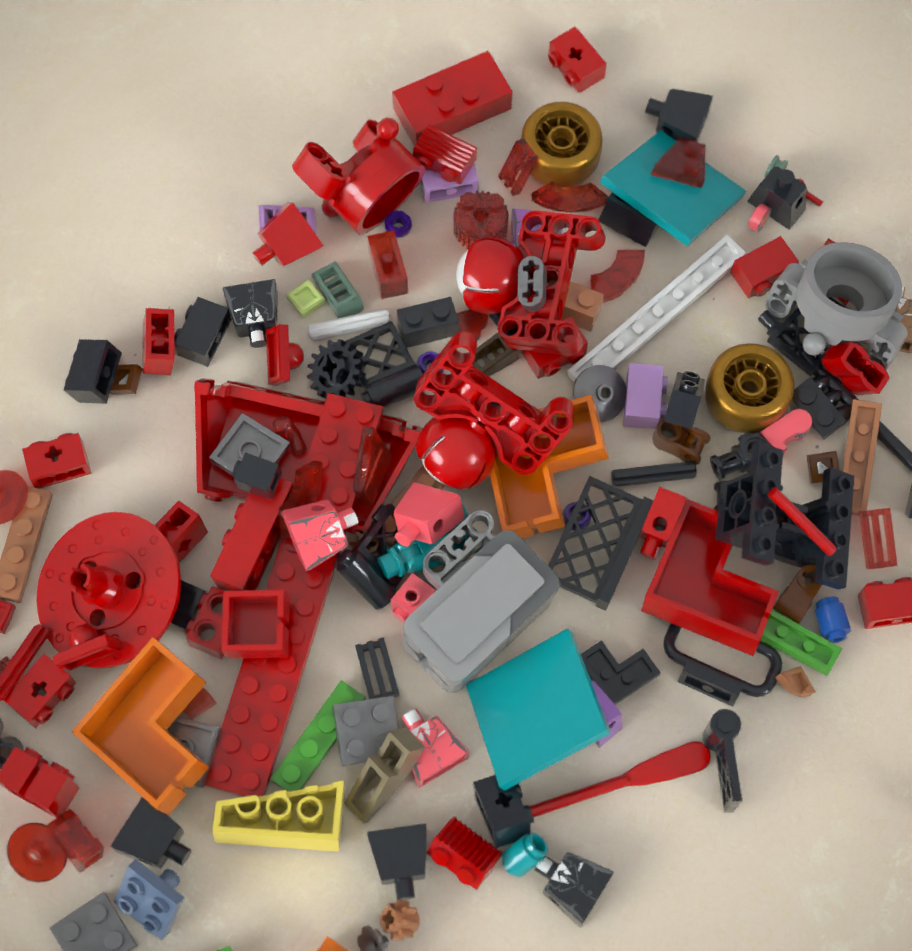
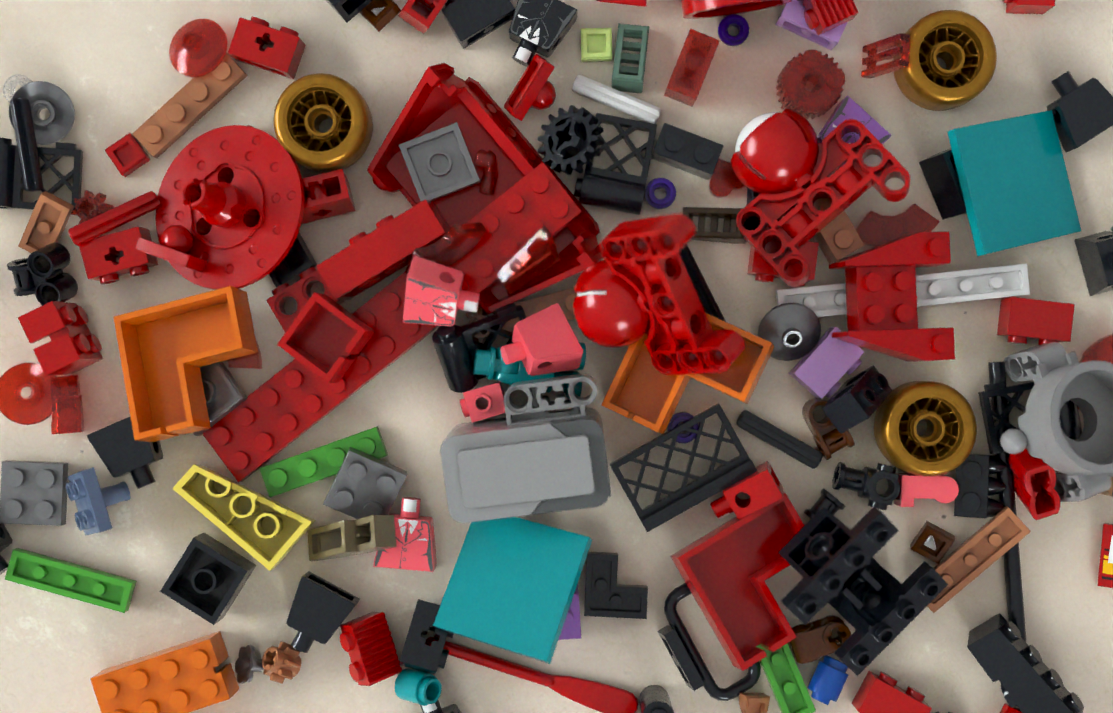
camera: 40 degrees right, 20 degrees up
black brick [232,453,282,500] -> none
black tile [355,637,400,699] -> none
flat silver beam [518,256,547,312] -> none
clear red tile [531,181,608,212] -> none
clear red wing [651,138,706,188] -> none
coral tile [748,204,772,232] -> none
red bar [768,487,837,556] -> none
clear red tile [859,508,898,569] -> none
none -> black brick [160,533,256,625]
none -> pearl gold wheel [273,73,373,173]
none -> red wedge [829,231,955,361]

